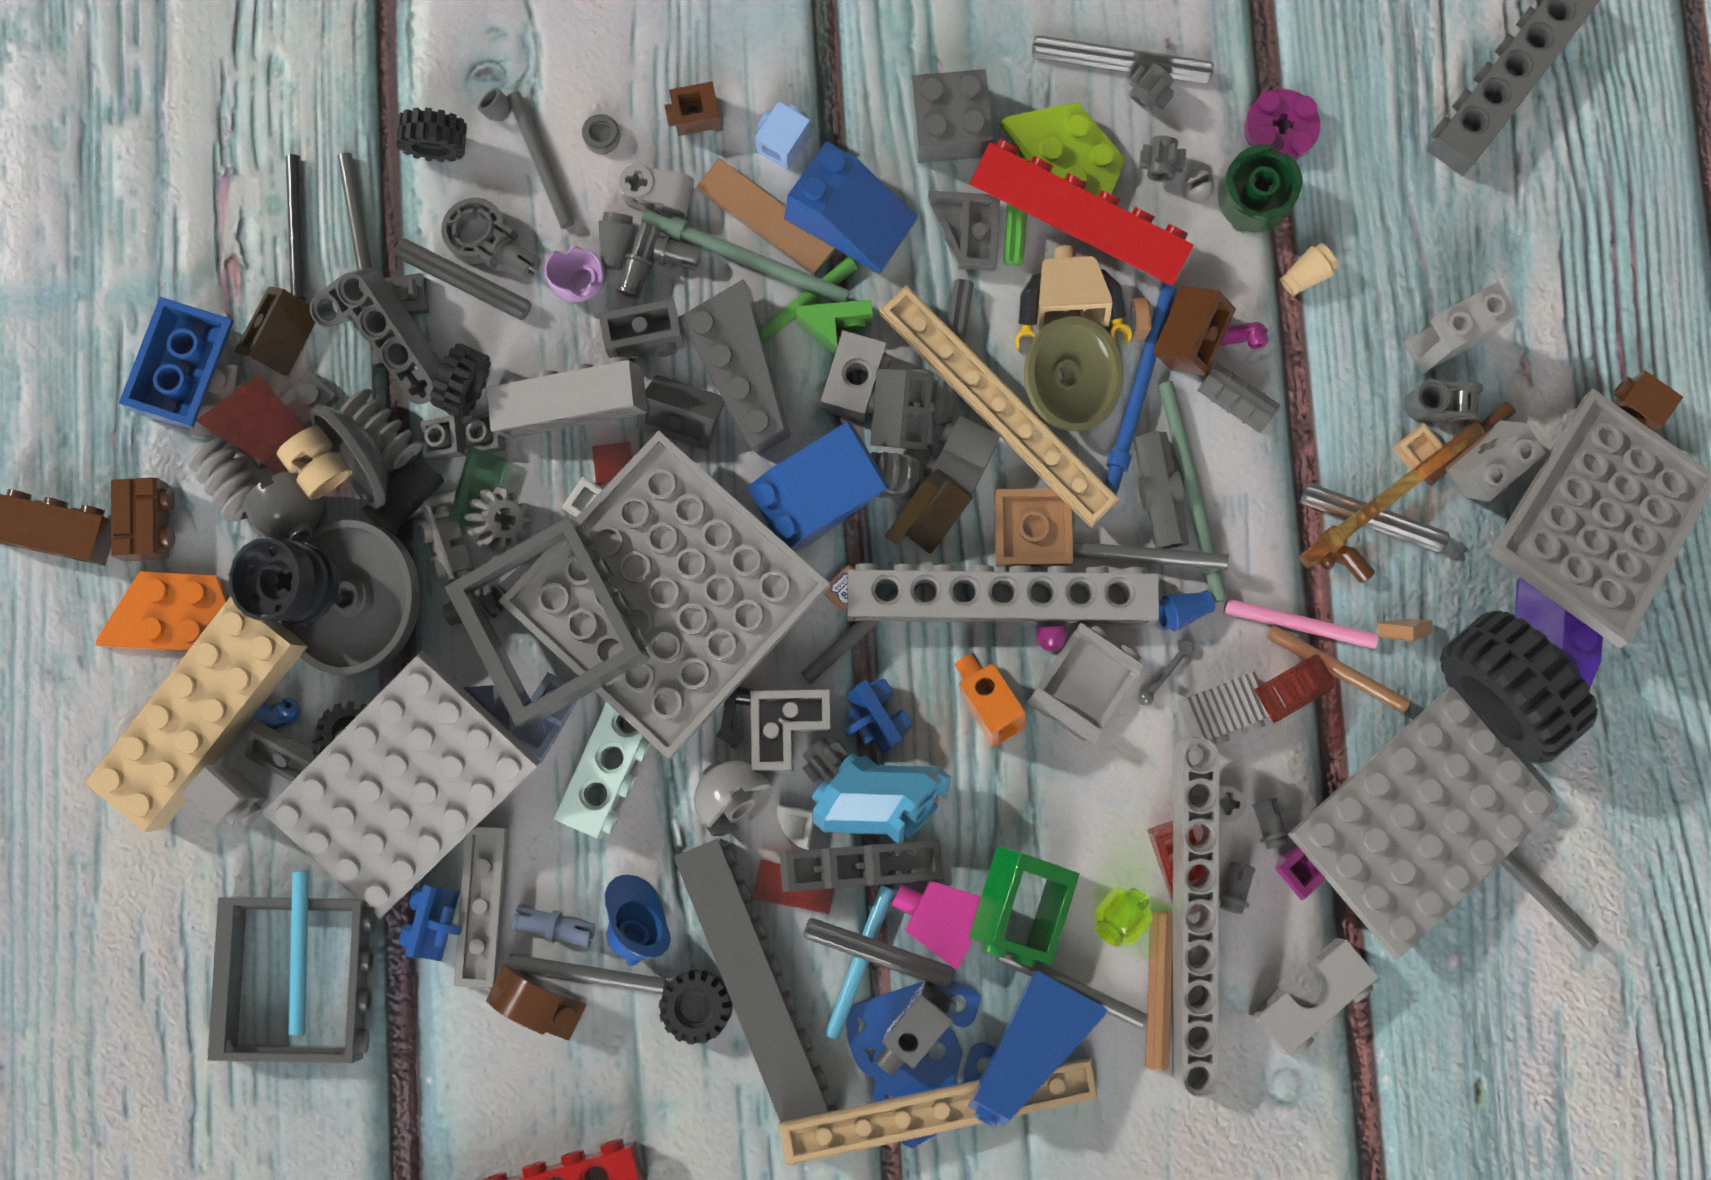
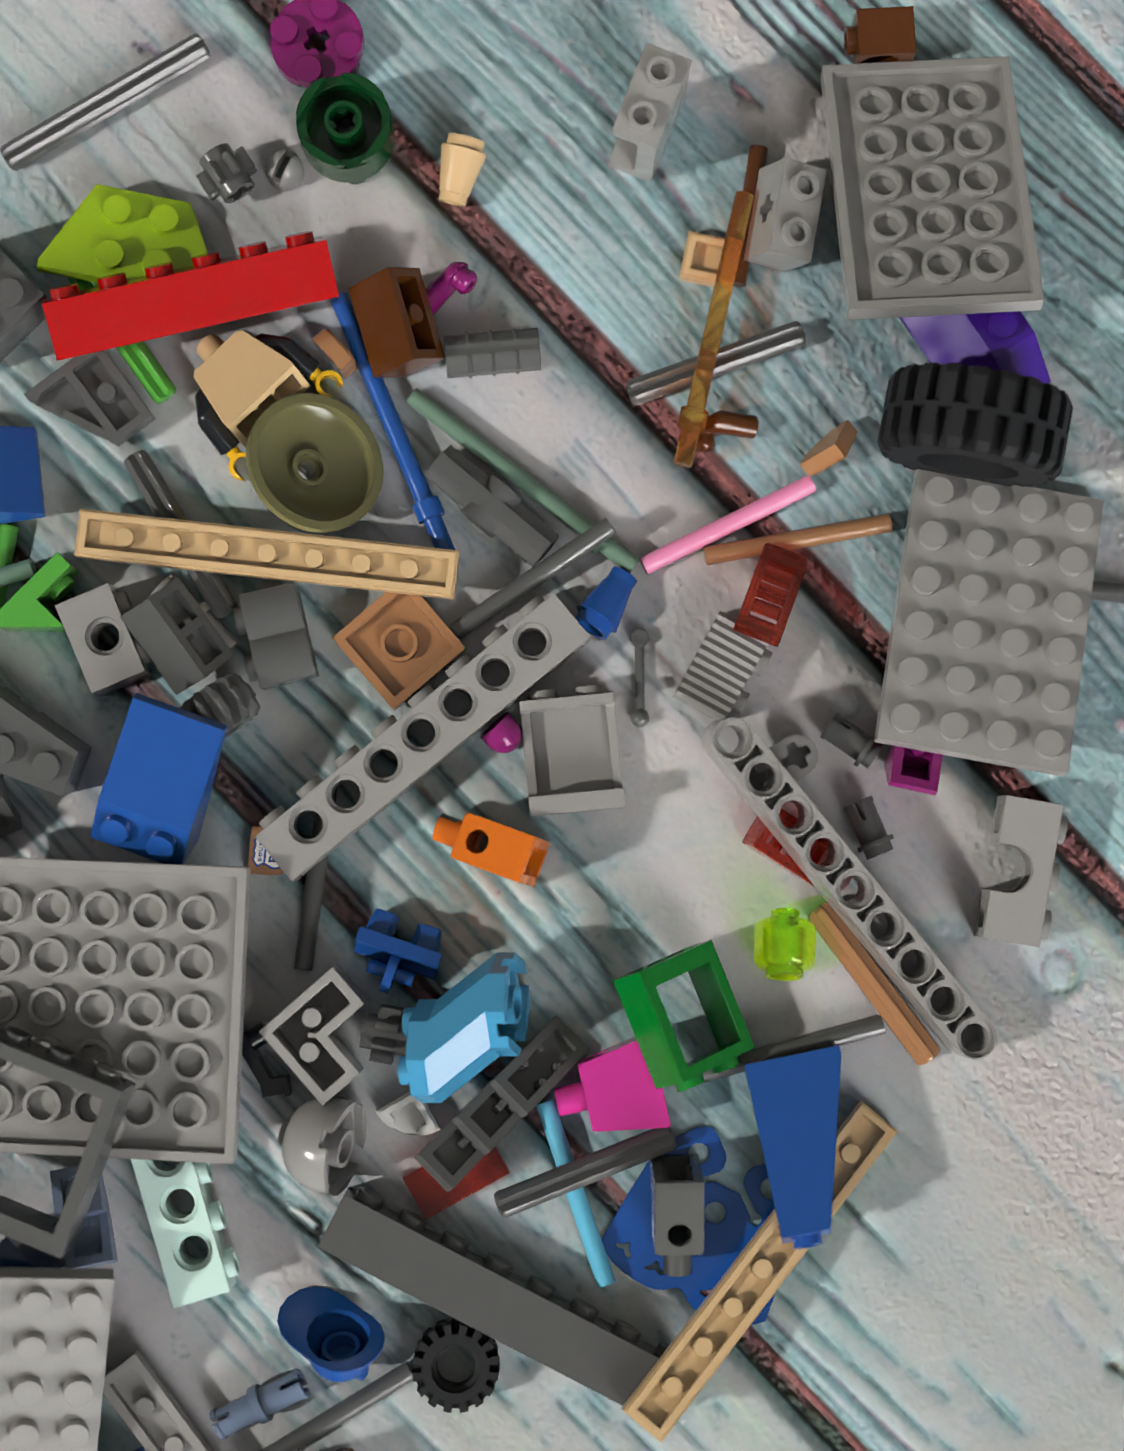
camera: 45 degrees left, 5 degrees up
dark brown panel [885,469,973,553] -> none
dark grey gear [1129,63,1174,111] -> none
dark grey piece [1404,380,1483,427] -> none

